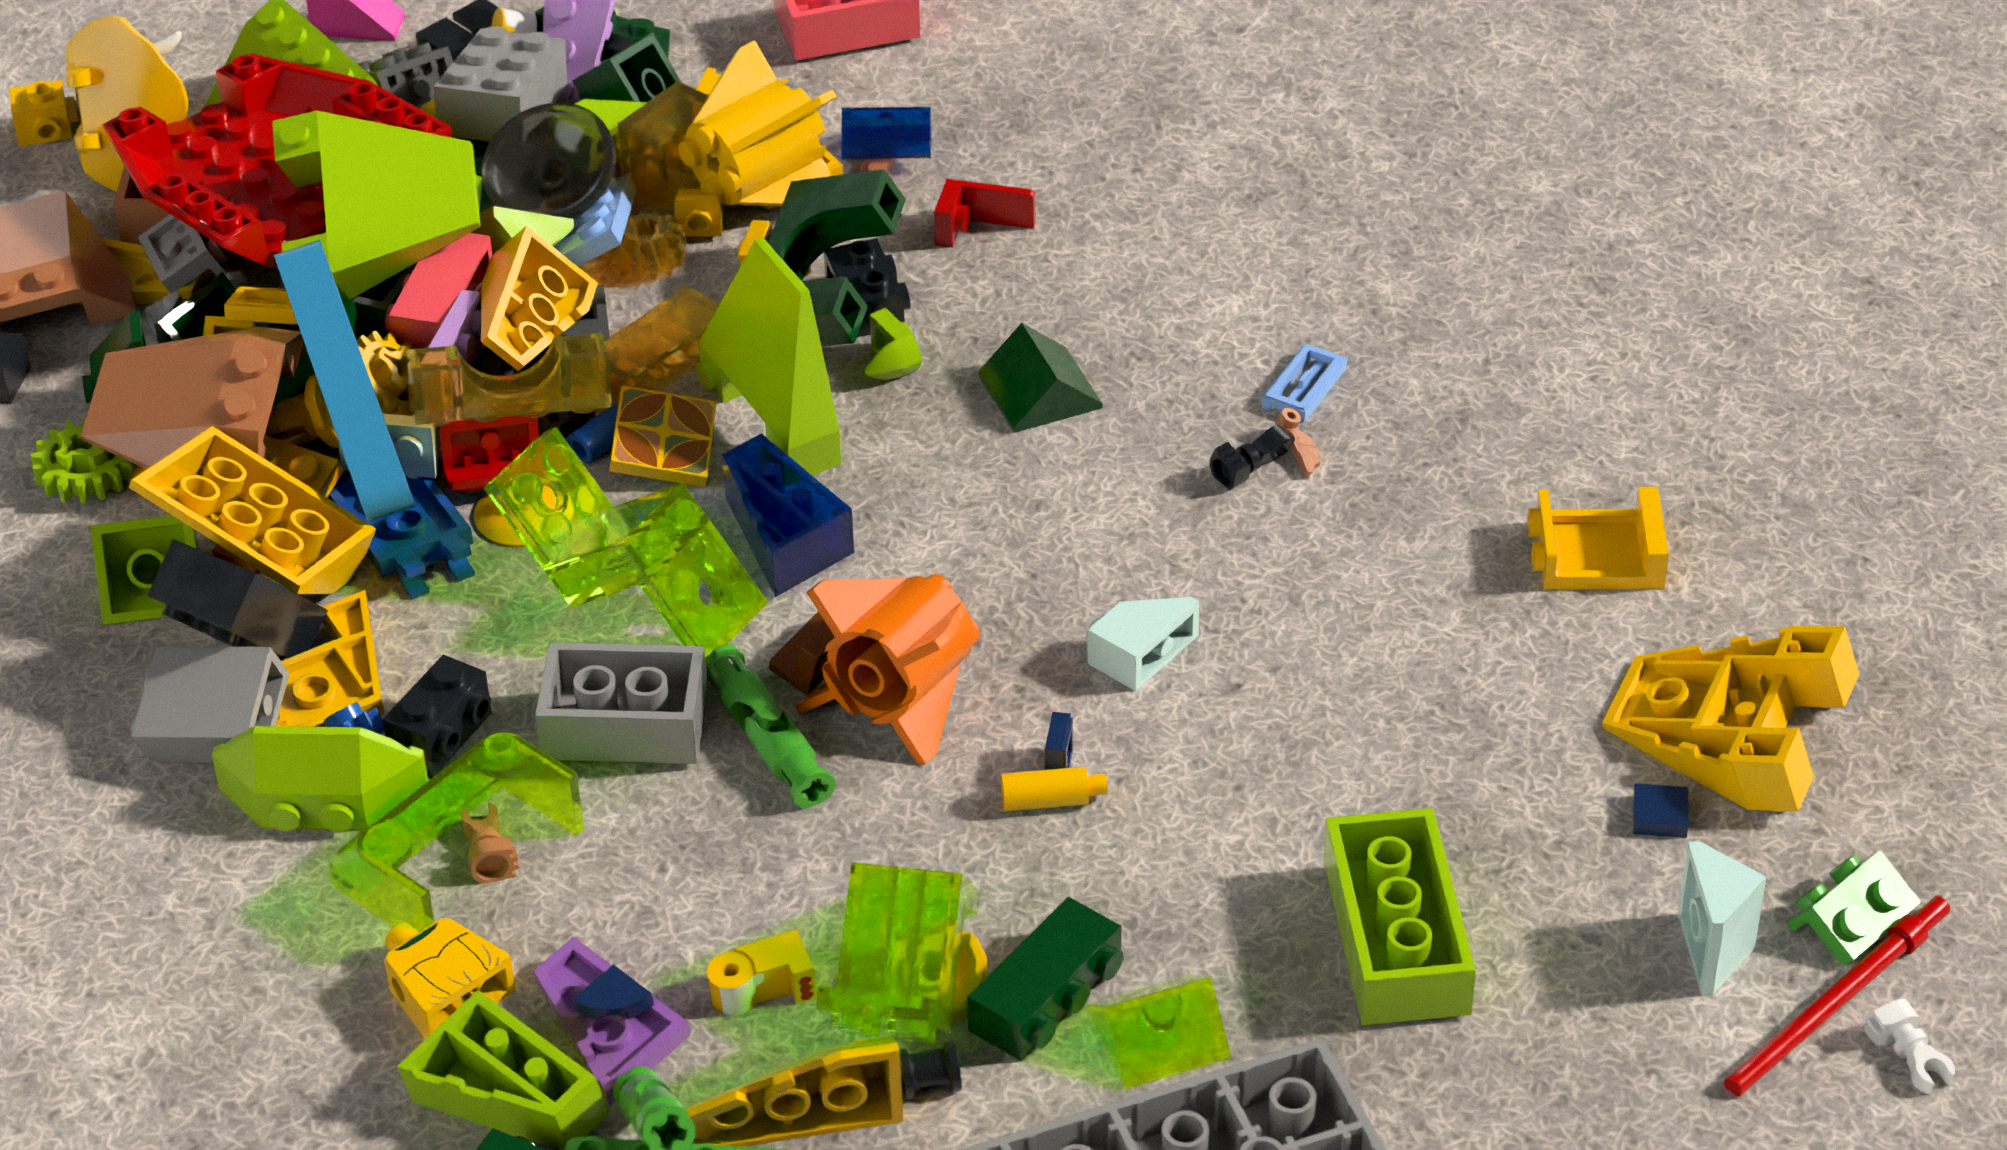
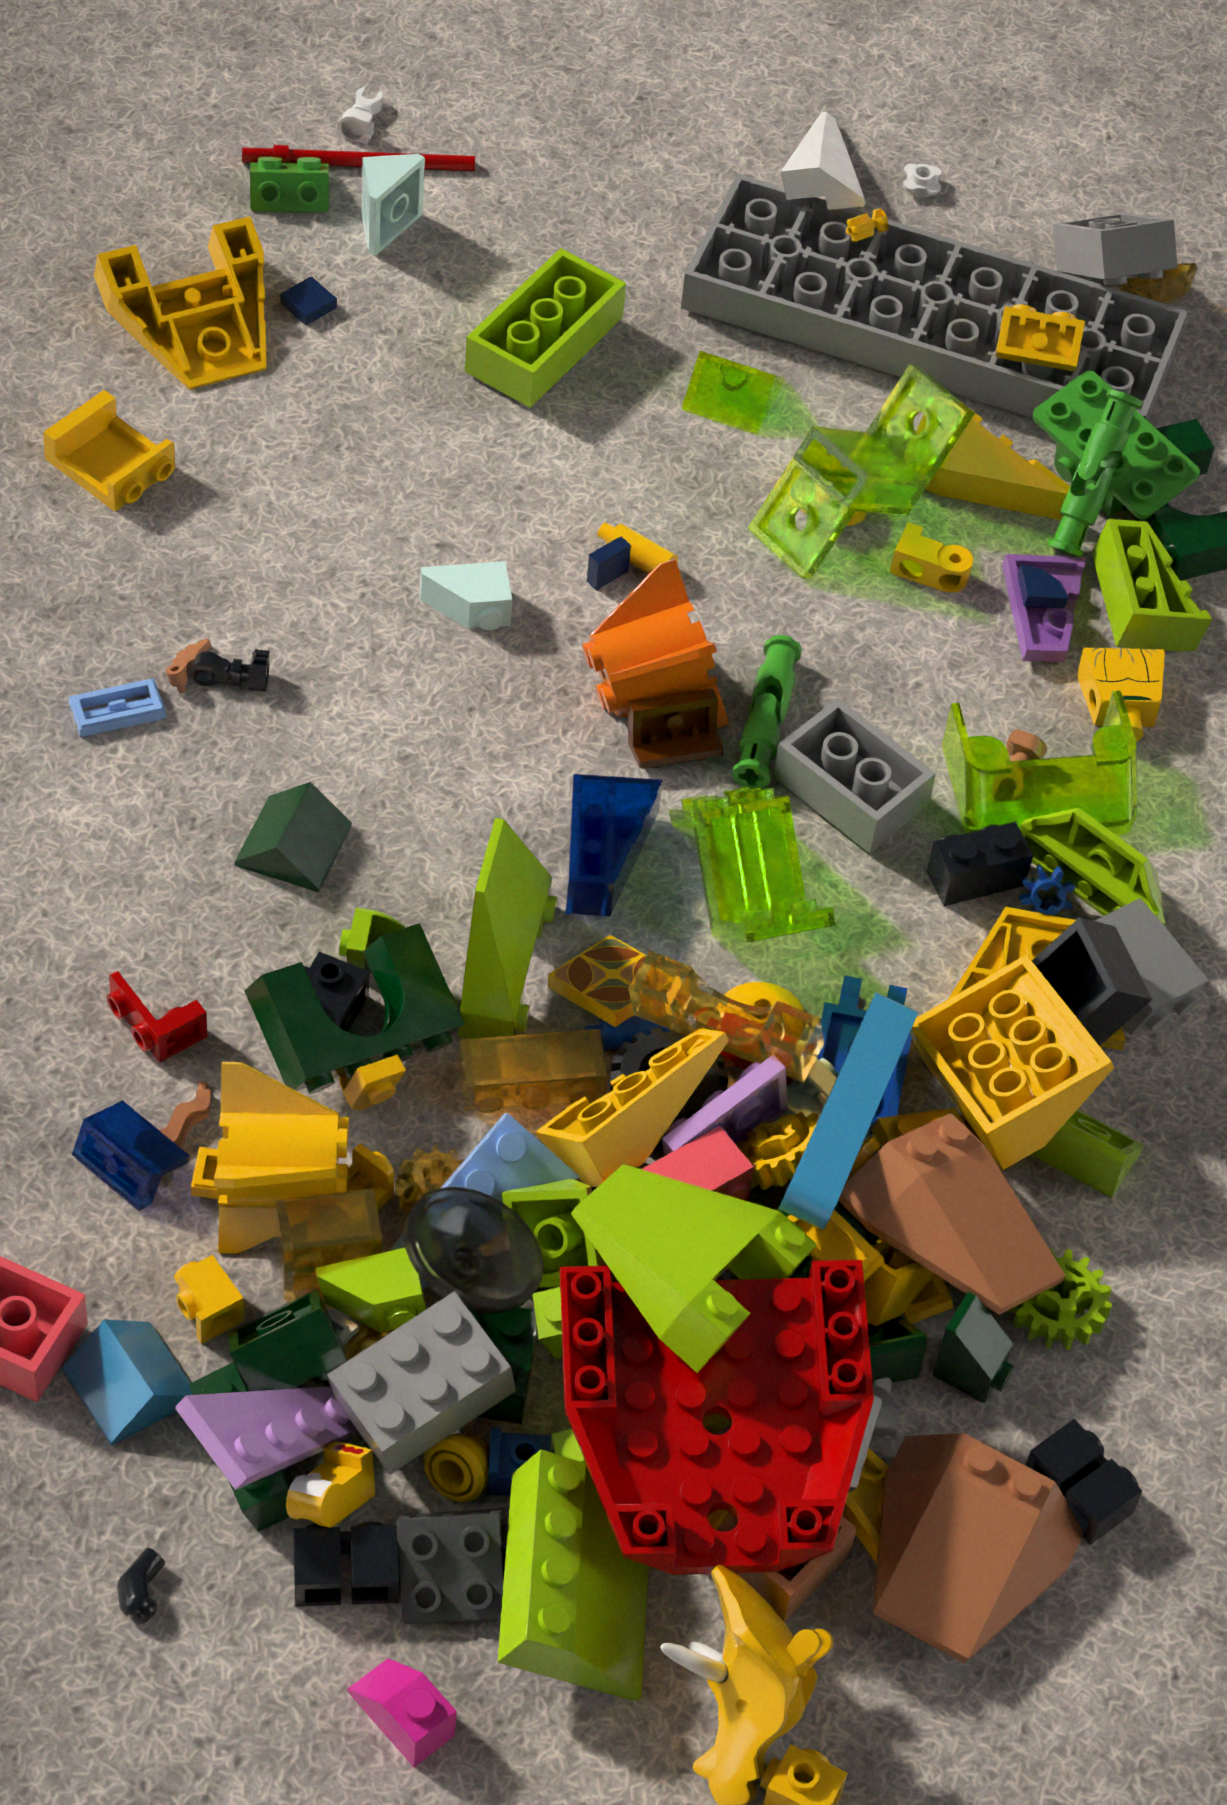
camera: 145 degrees left, 10 degrees up
dark green brick [967,896,1124,1062] -> none
none -> dark azure slope [62,1319,193,1446]

